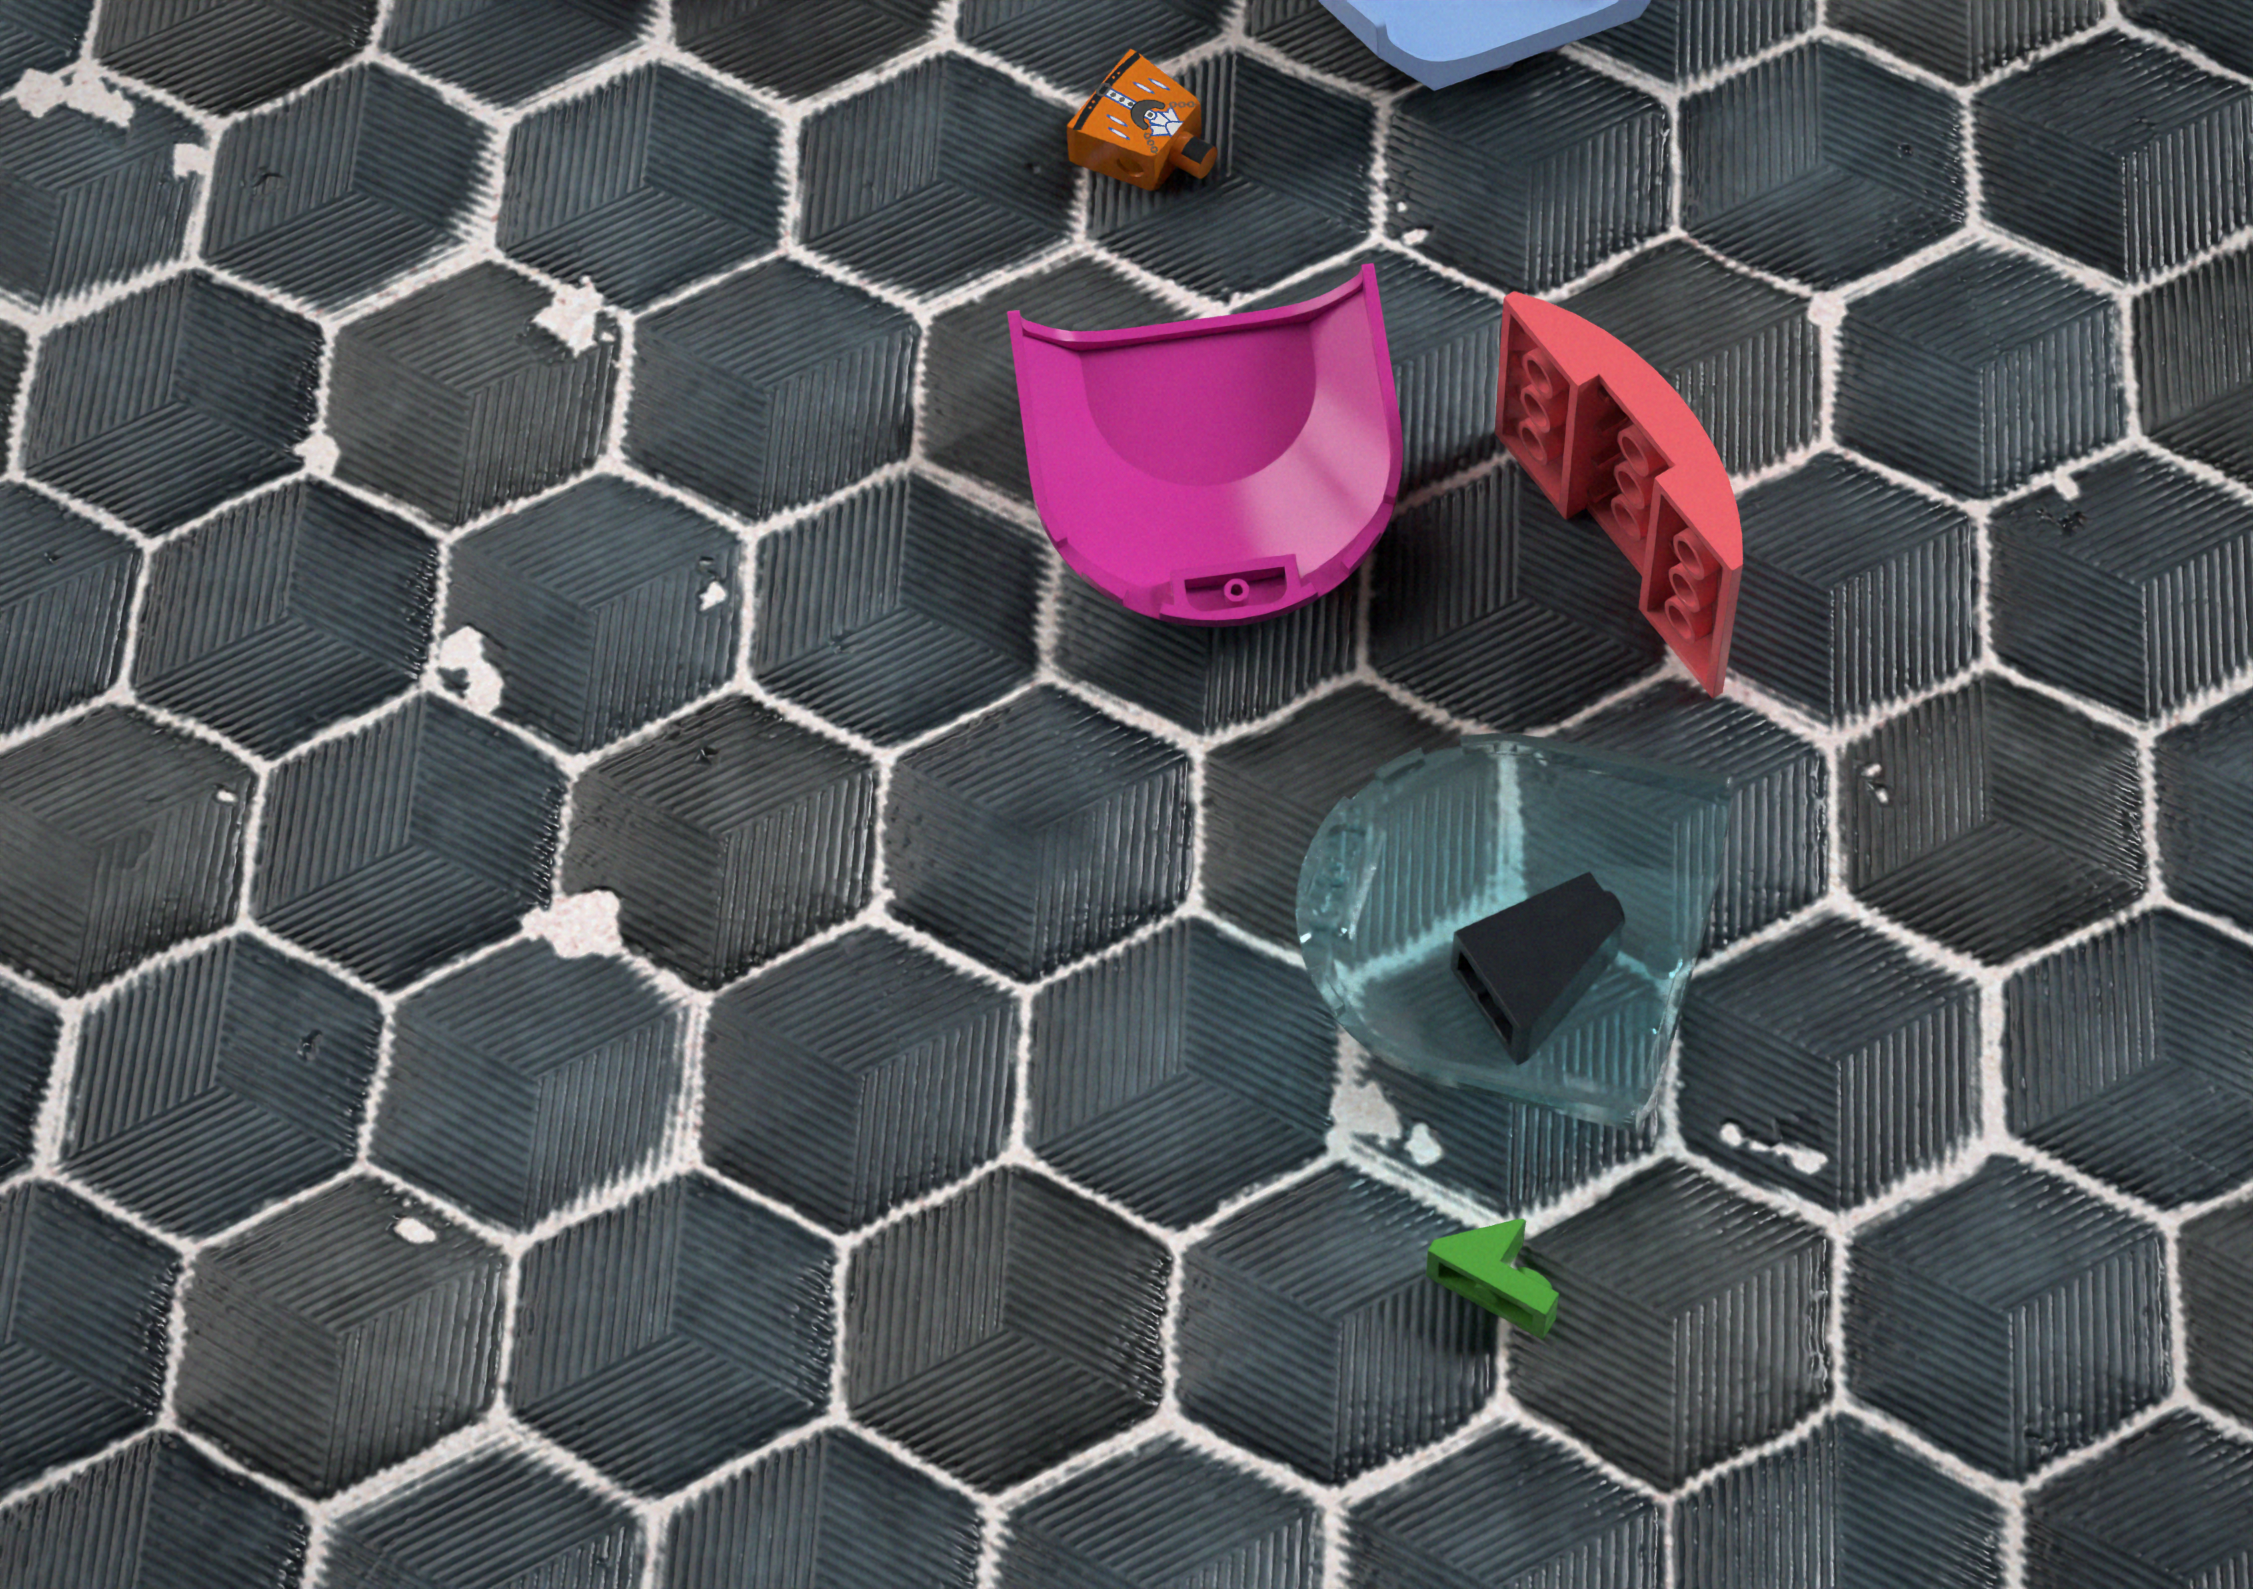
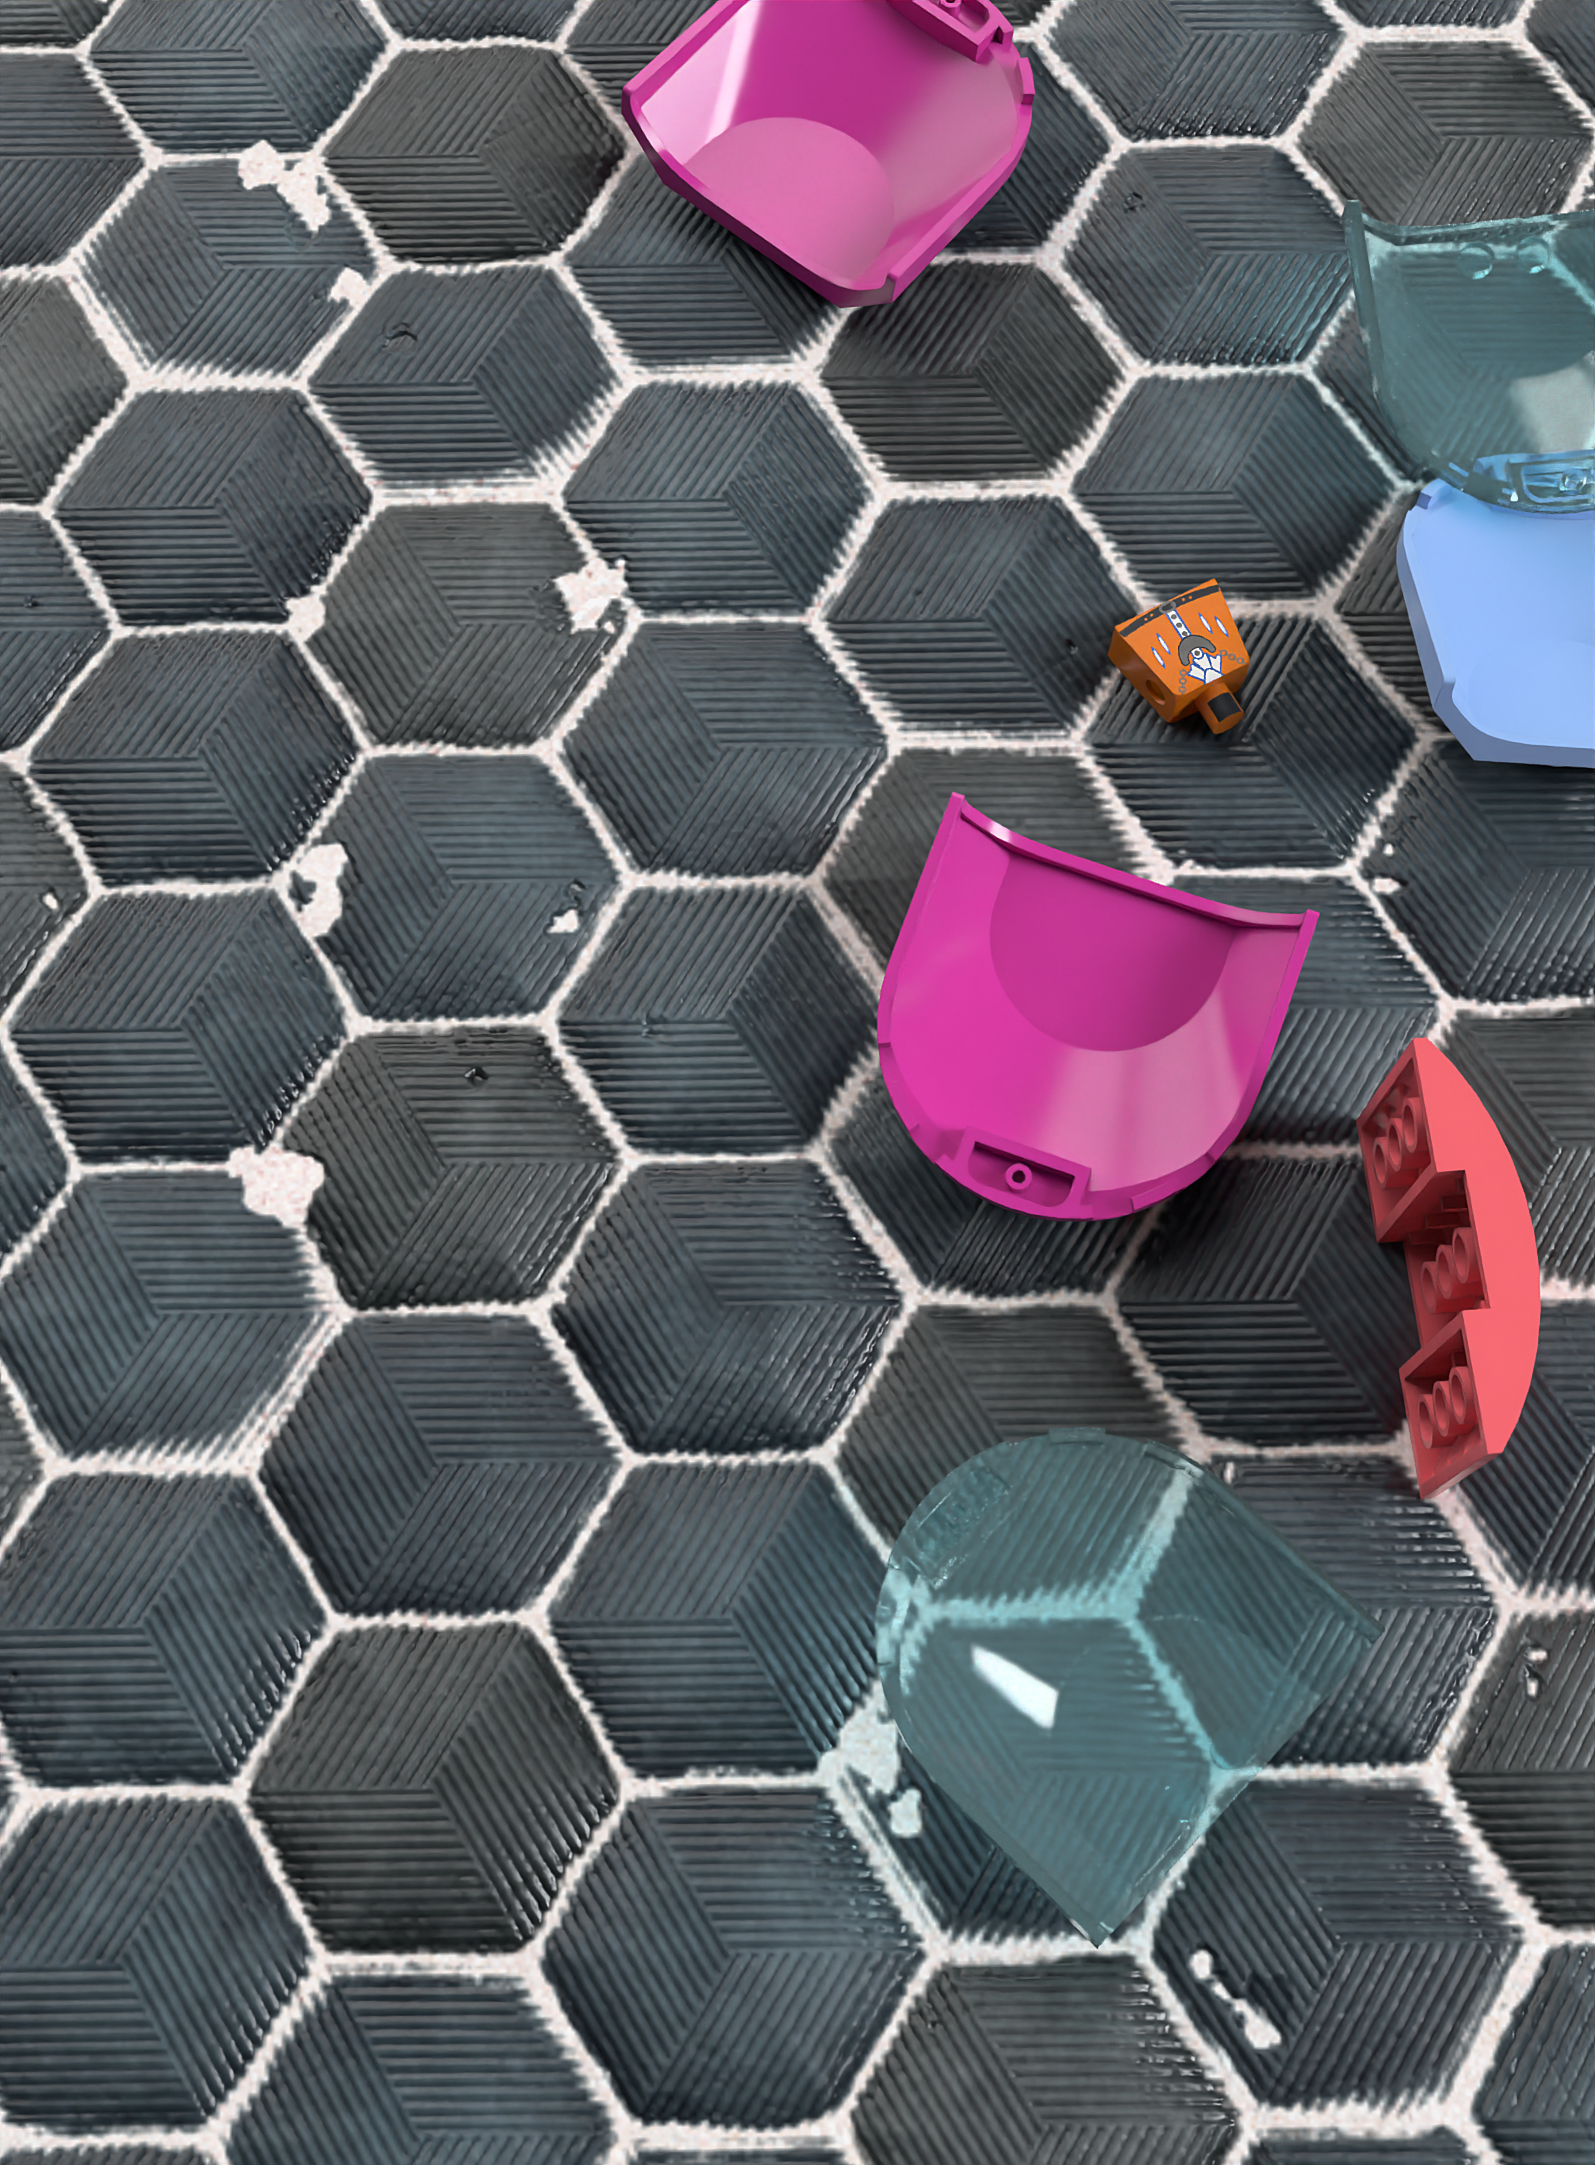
camera: 25 degrees right, 10 degrees up
bright green slope [1426,1219,1559,1340] -> none
black slope [1450,871,1625,1066] -> none

